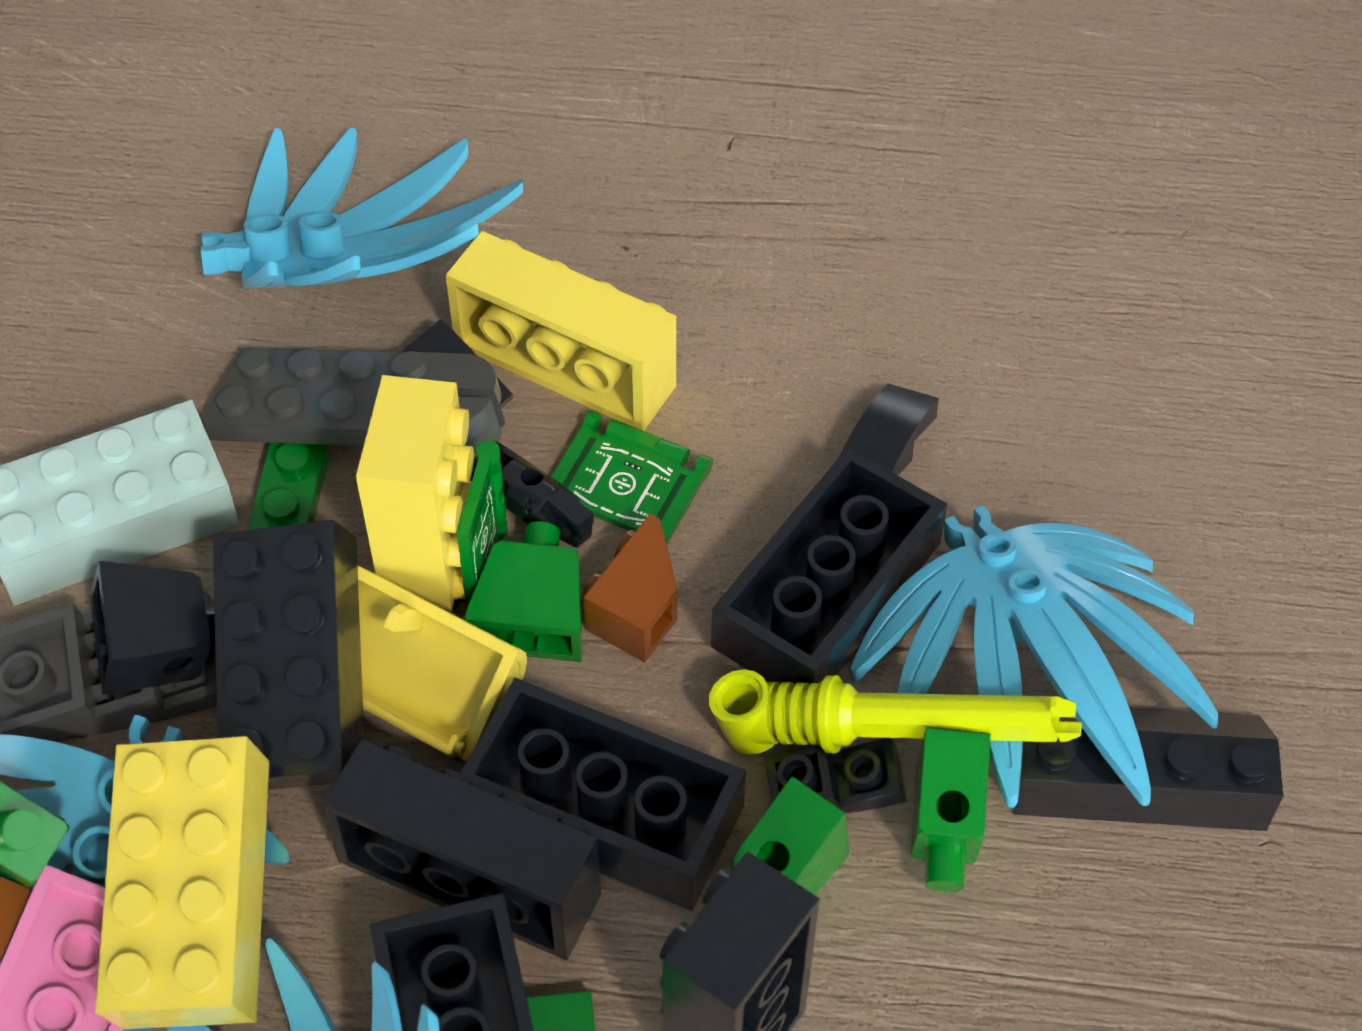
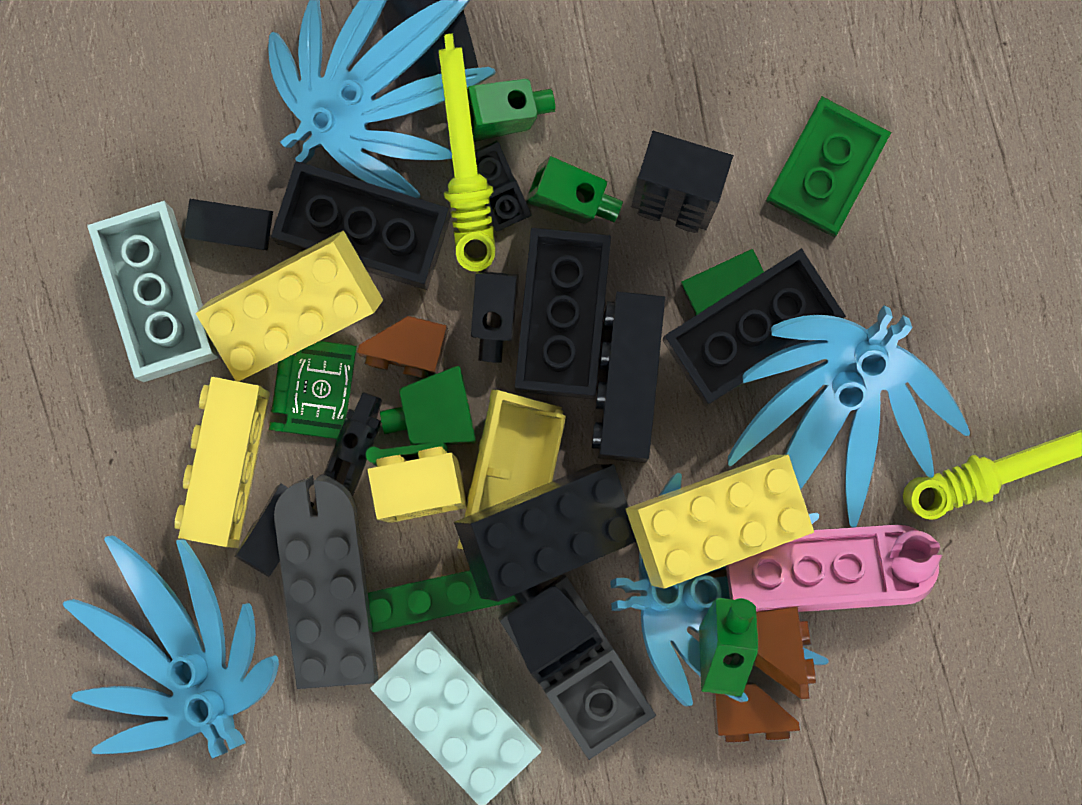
camera: 105 degrees left, 30 degrees up
none -> light aqua brick [87,201,219,382]
none -> light yellow brick [195,230,383,382]
none -> black torso [471,271,519,363]

